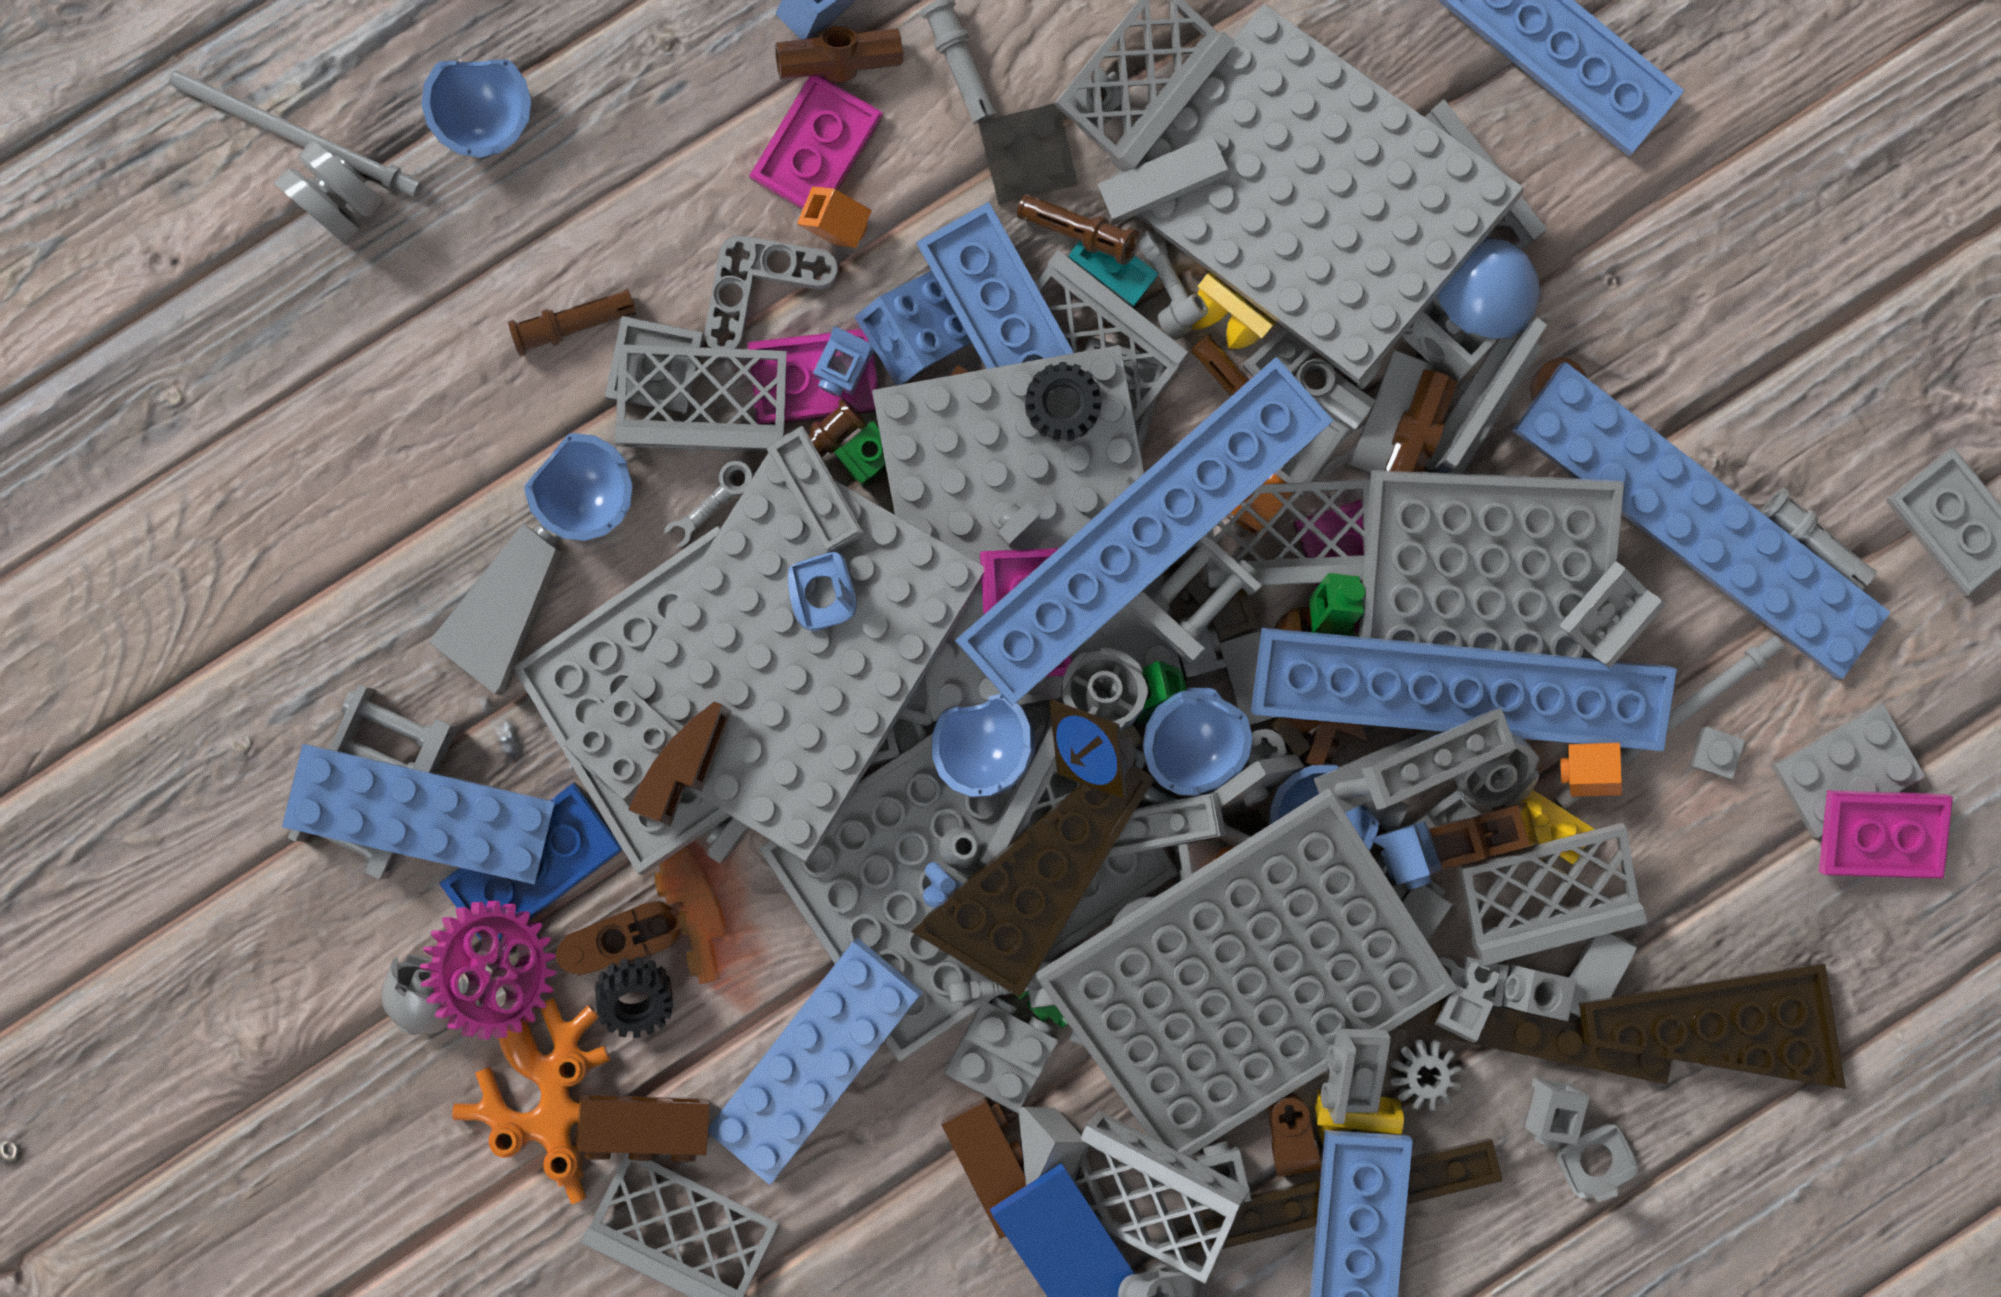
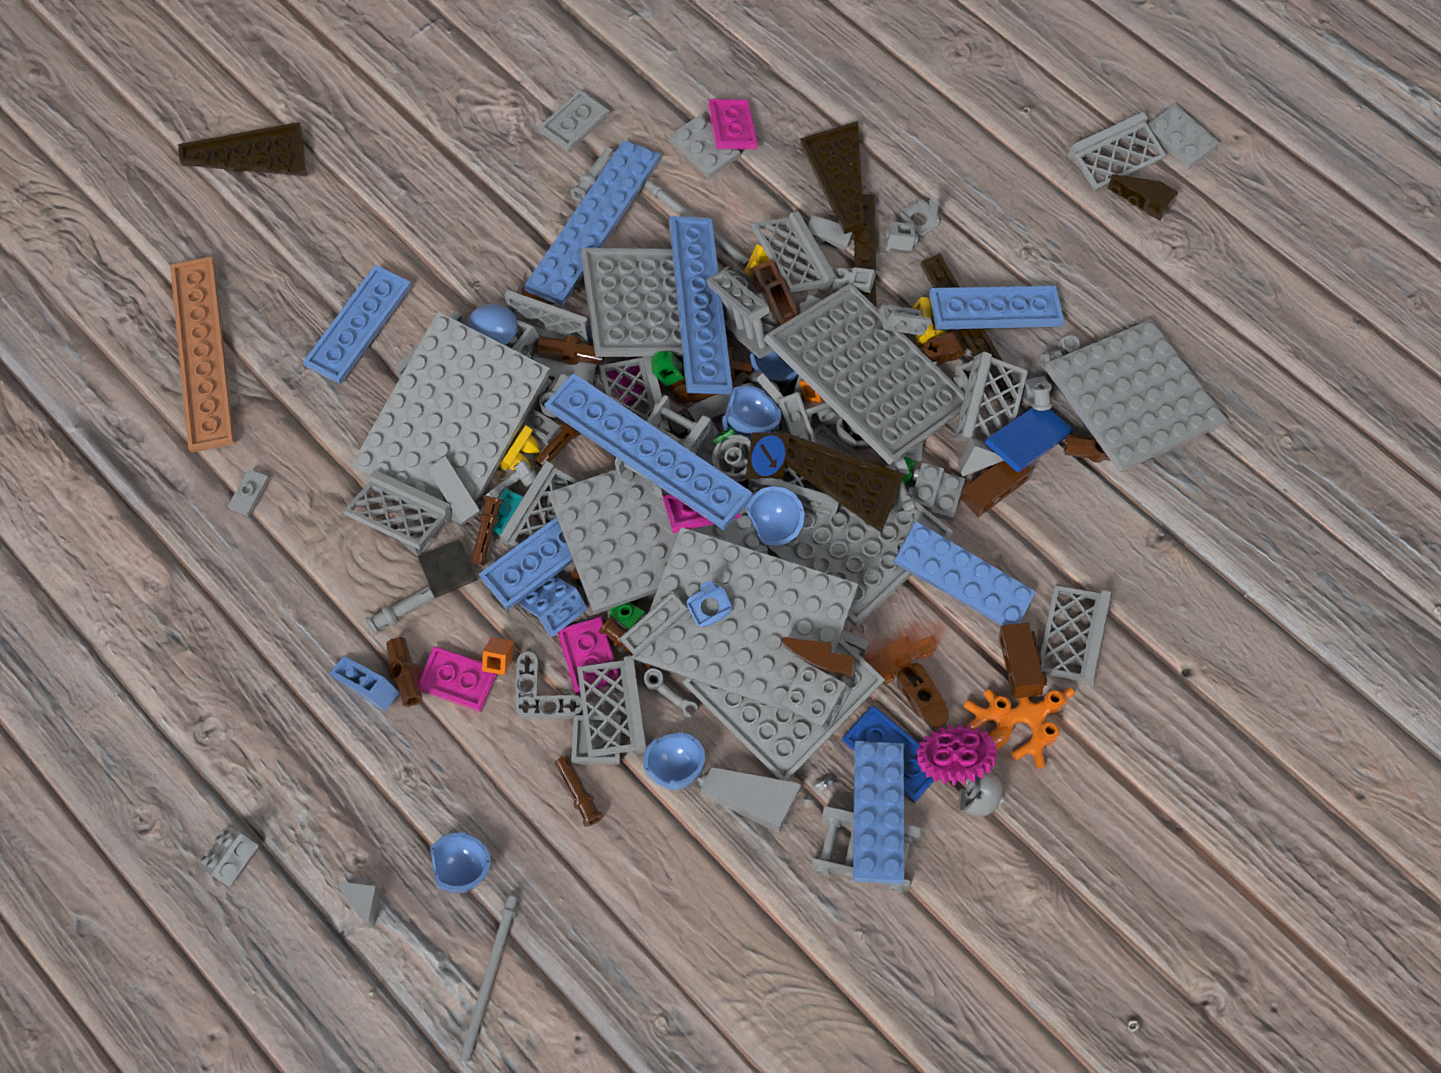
camera: 95 degrees left, 20 degrees down
light grey wheel [274,139,384,245] -> none
black tyre [595,957,674,1038] -> none
medium blue window [813,326,874,397] -> none
medium blue plate [923,862,963,907] -> none
light grey cone [940,827,982,870] -> none
light grey plate [997,502,1040,547] -> none
black tyre [1025,362,1102,442] -> none
medium blue window [1370,821,1442,890] -> none
light grey gear [1390,1039,1462,1112] -> none
light grey brick [1503,965,1577,1021] -> none
light grey bracket [1559,561,1665,668] -> none
orange brick [1560,743,1622,797] -> none
light grey plate [1689,727,1745,780] -> none

